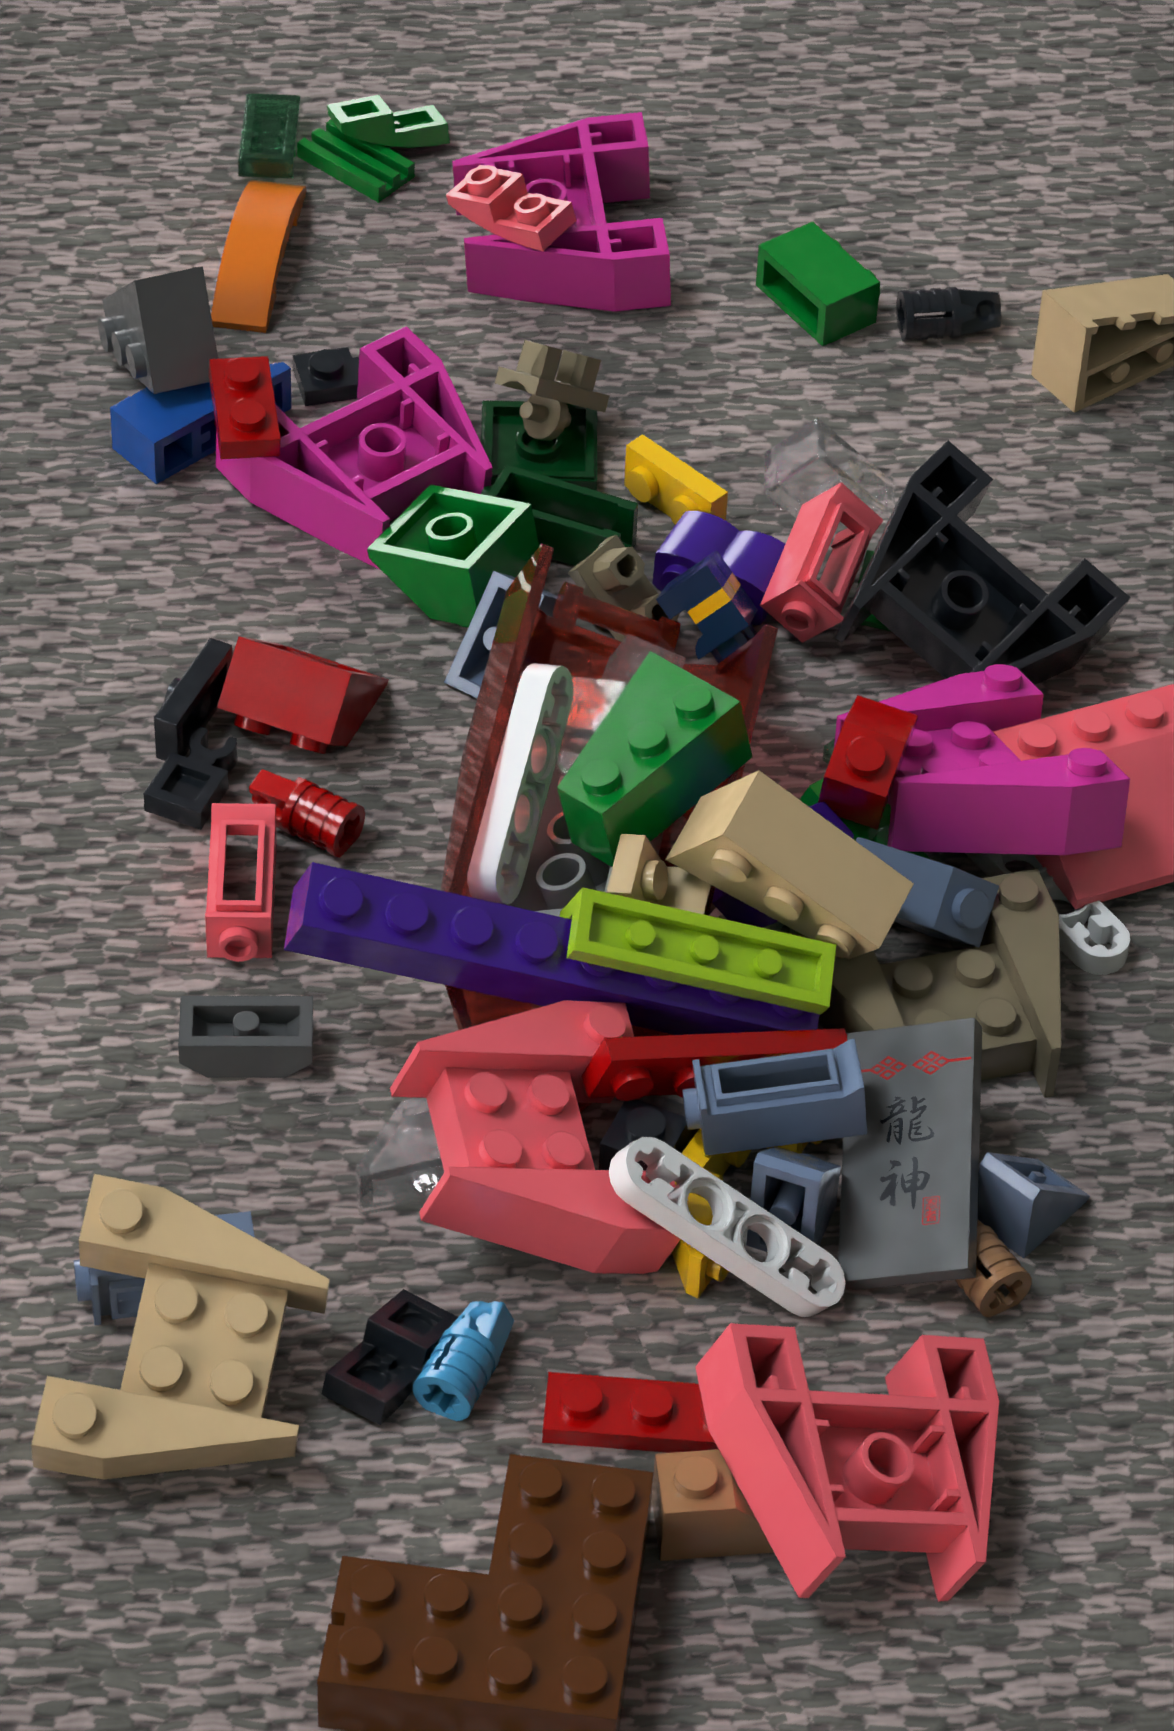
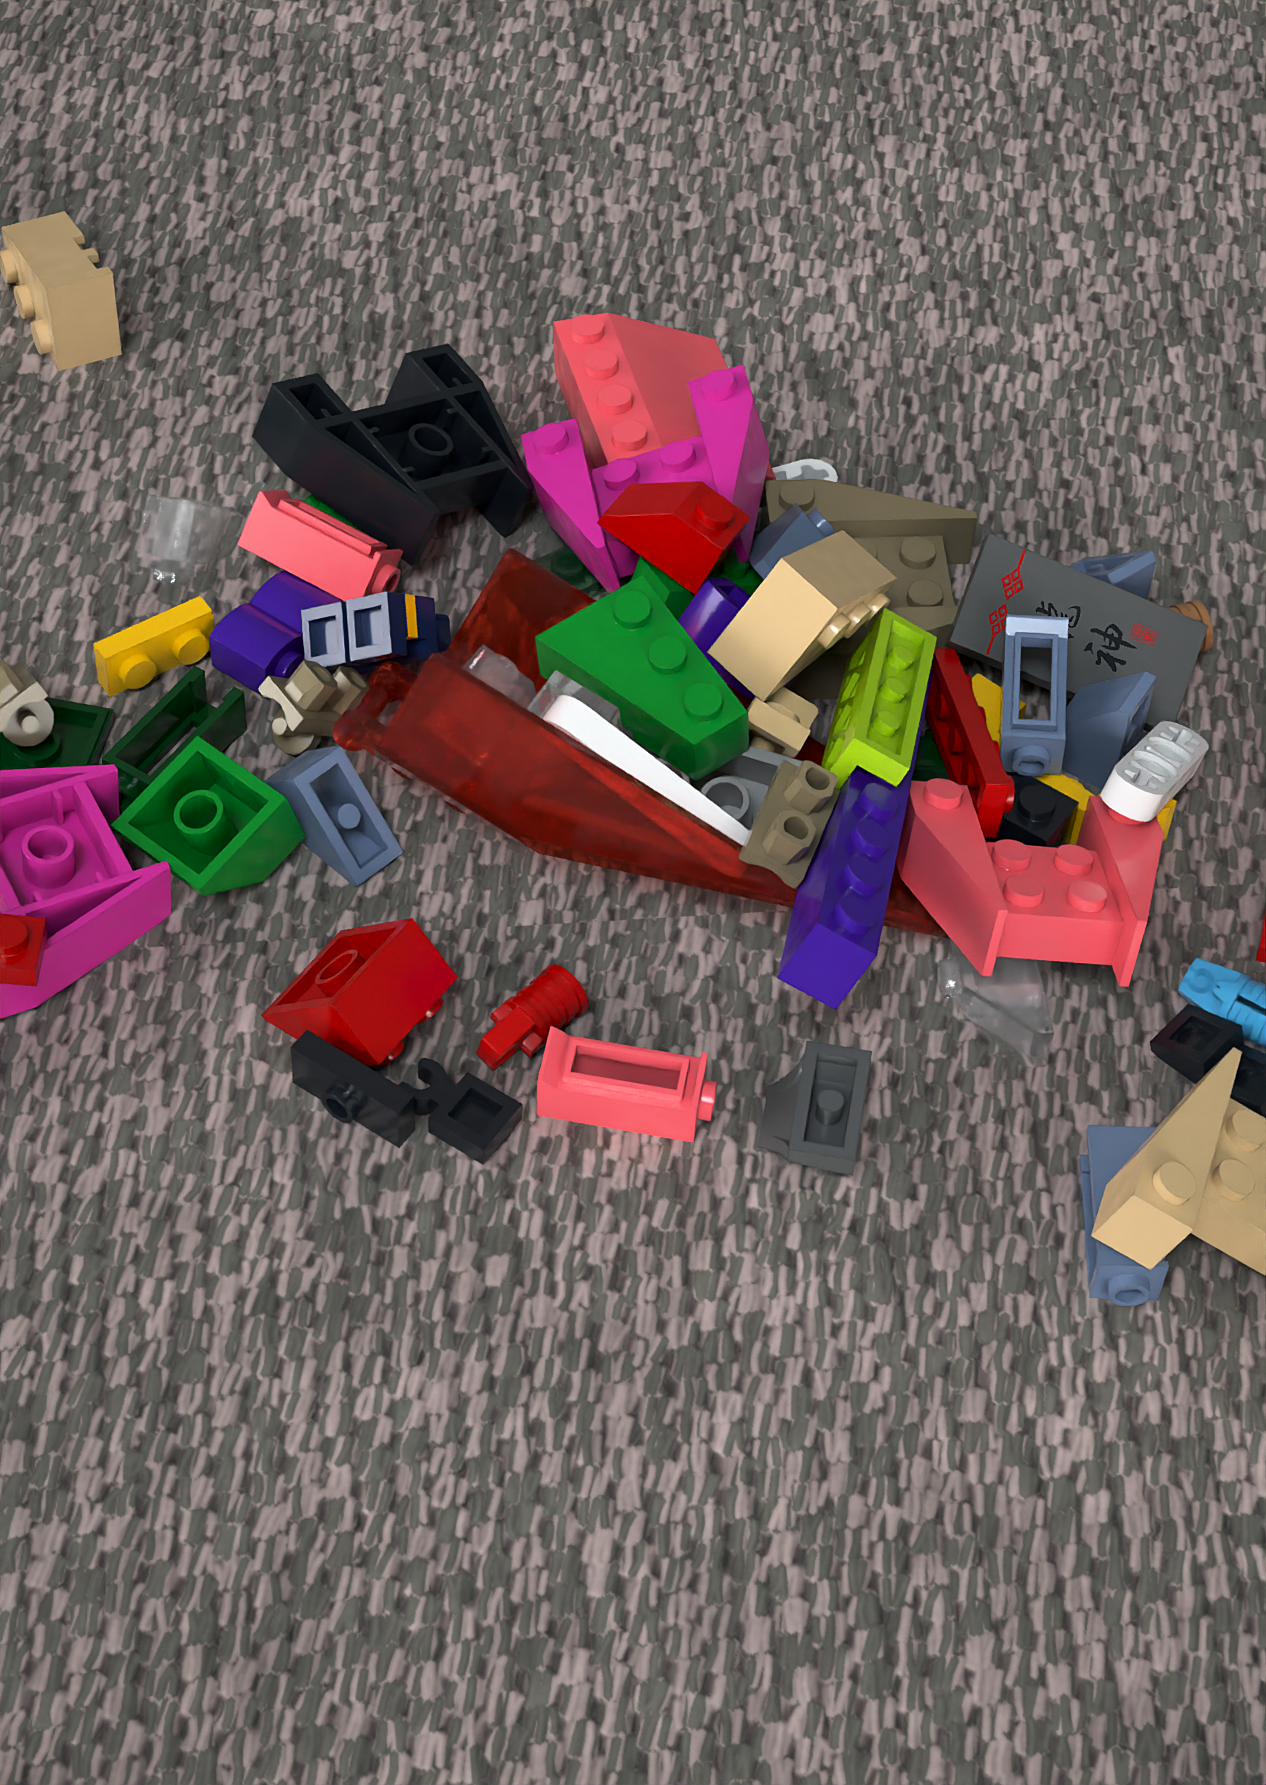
camera: 80 degrees left, 5 degrees up
none -> dark tan hips [738,760,841,889]

